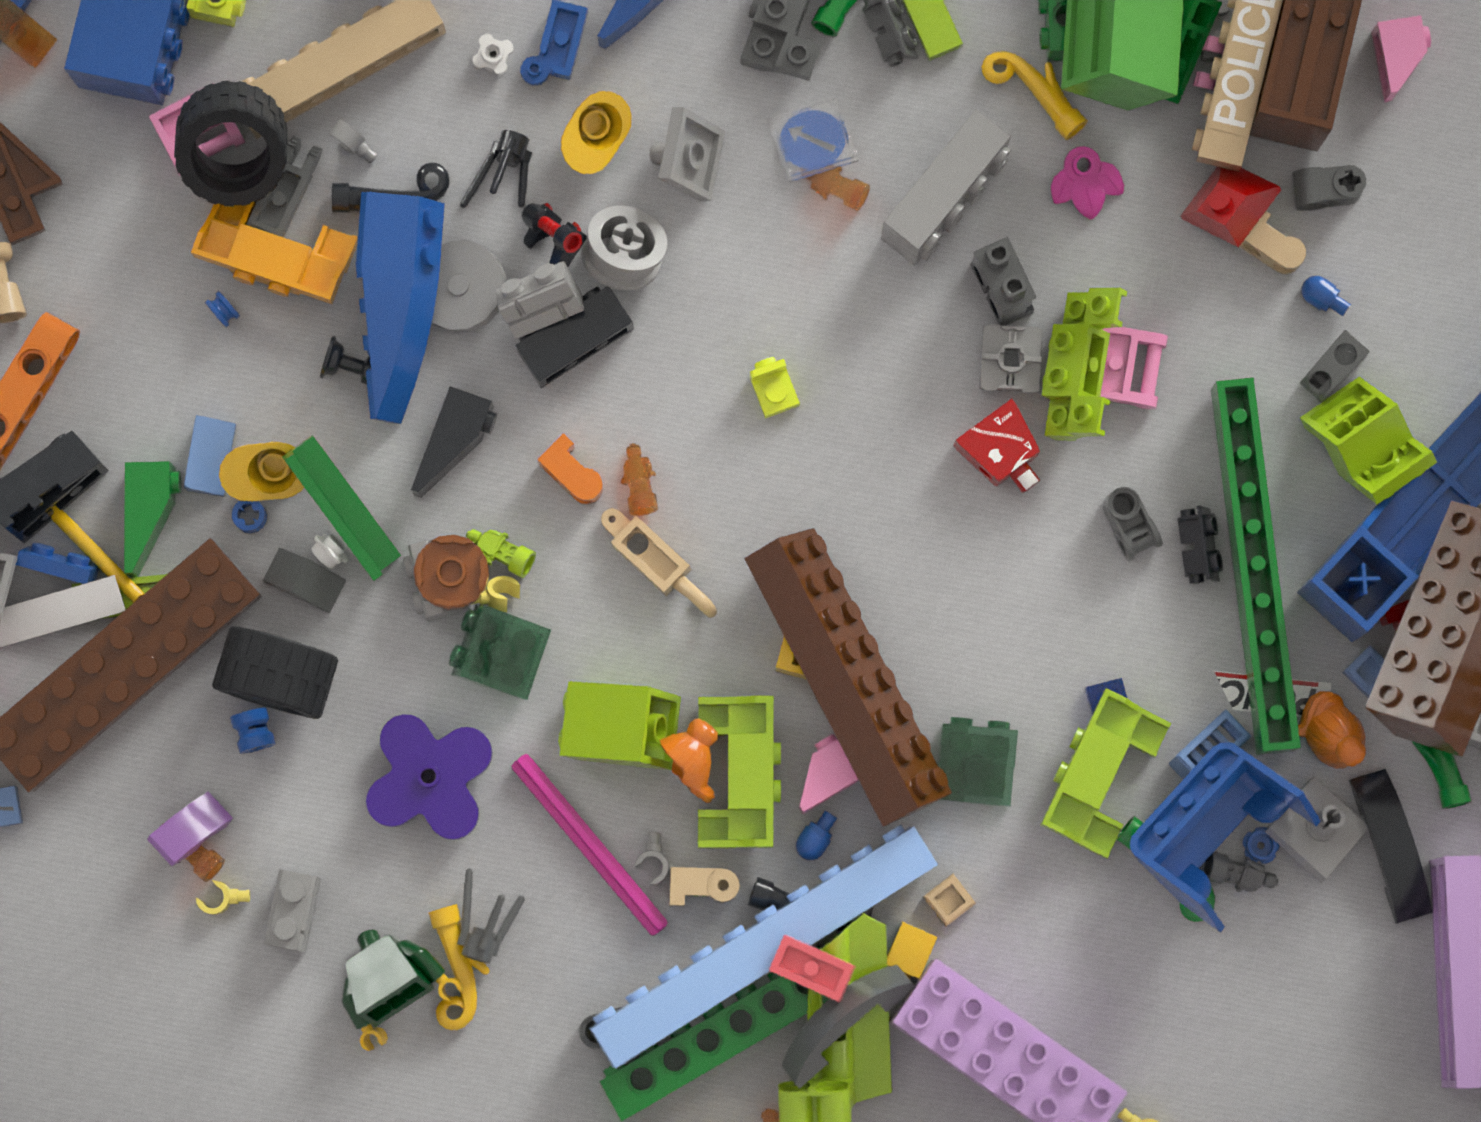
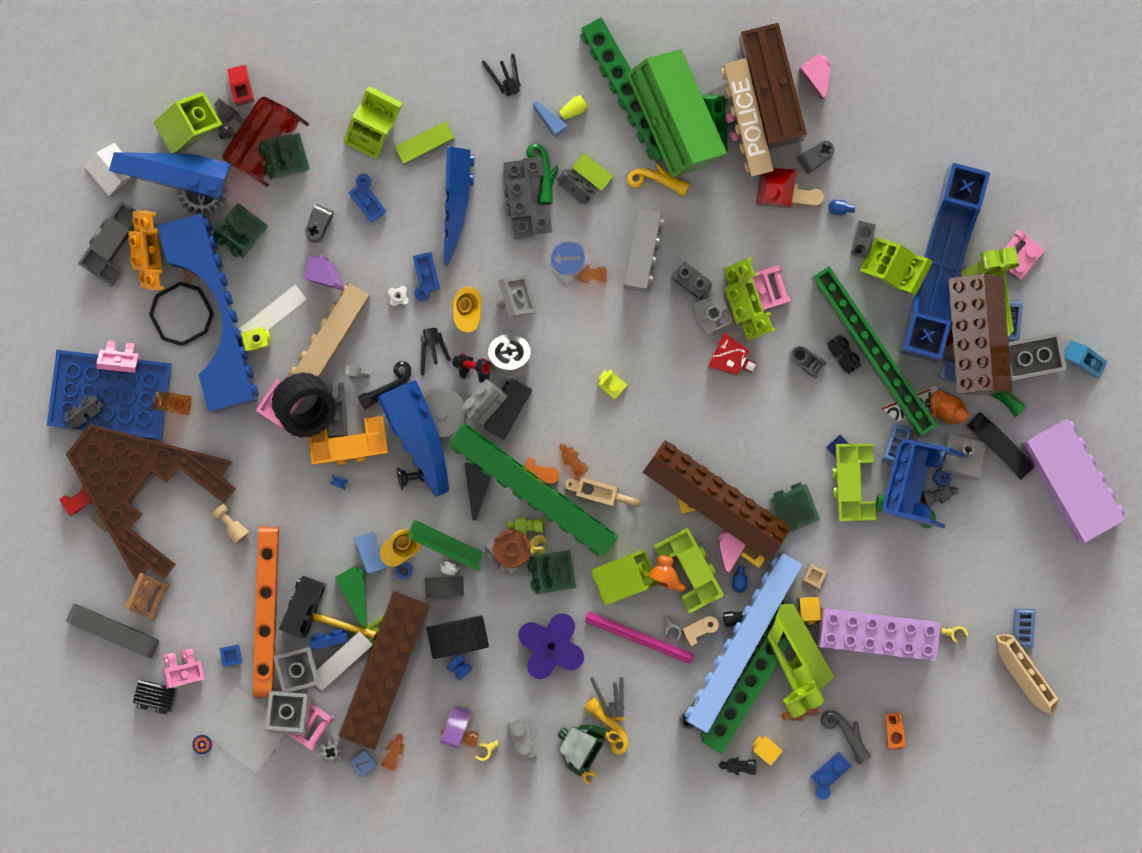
camera: 30 degrees left, 5 degrees up
coral plate [769,935,856,1002] -> none
dark grey slope [782,965,915,1088] -> none
dark pink plate [1051,146,1124,219] -> none
none -> clear orange piece [381,733,404,771]
none -> green brick [449,422,618,557]
none -> yellow panel [740,545,765,568]

